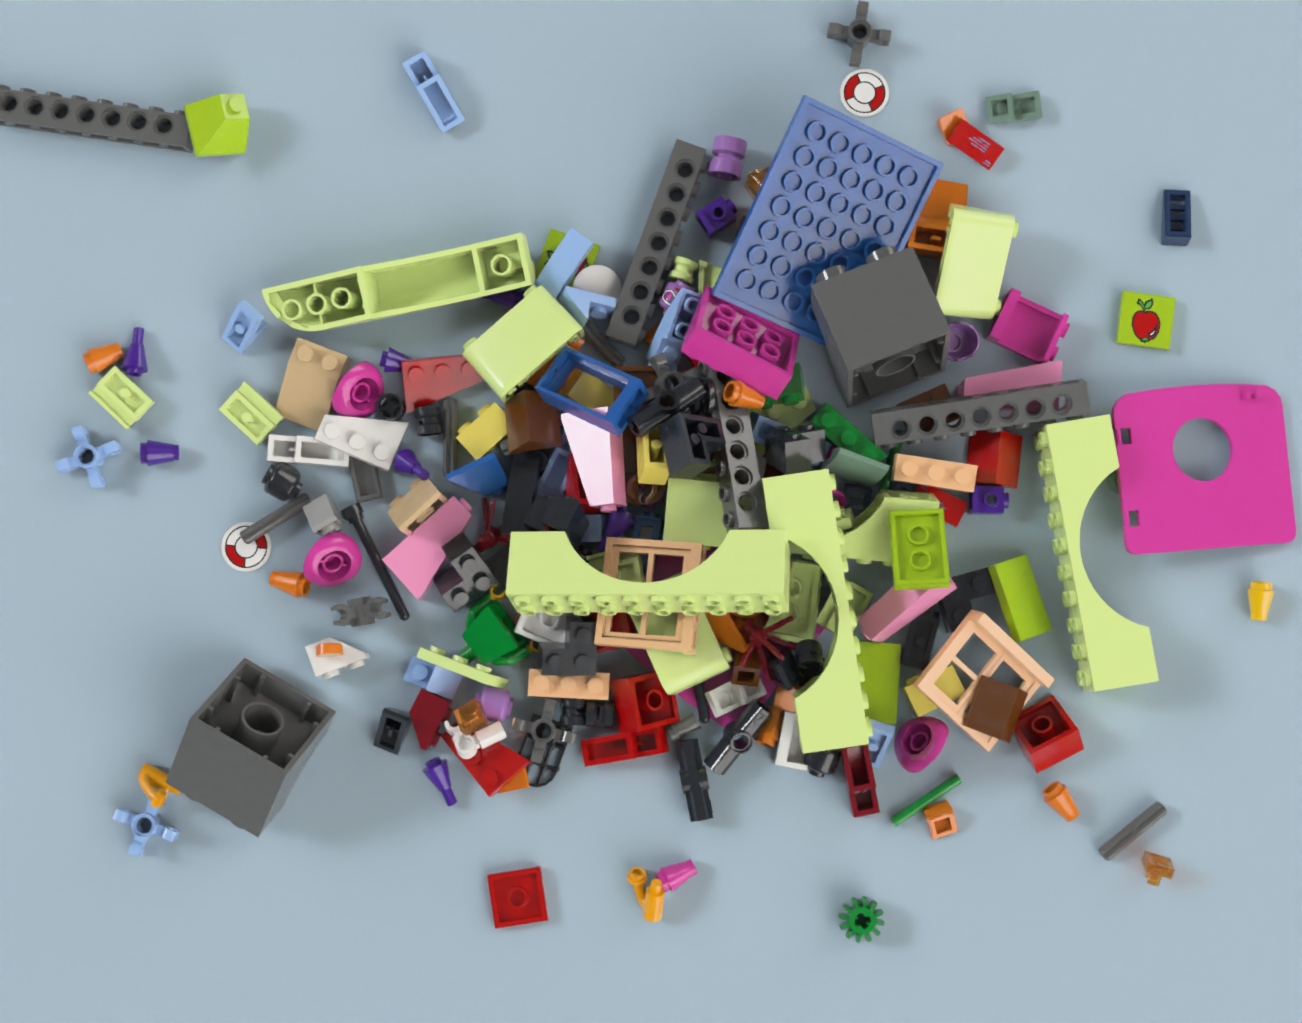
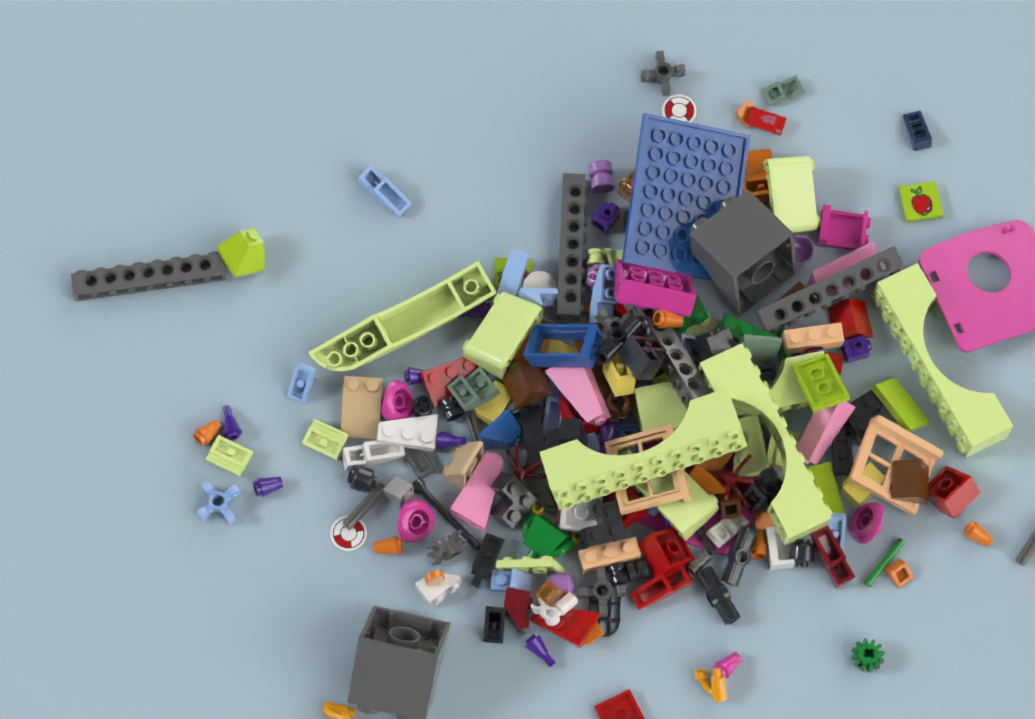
camera: 20 degrees left, 15 degrees down
none -> sand green slope [447,367,501,411]
none -> black hinge [471,533,505,588]

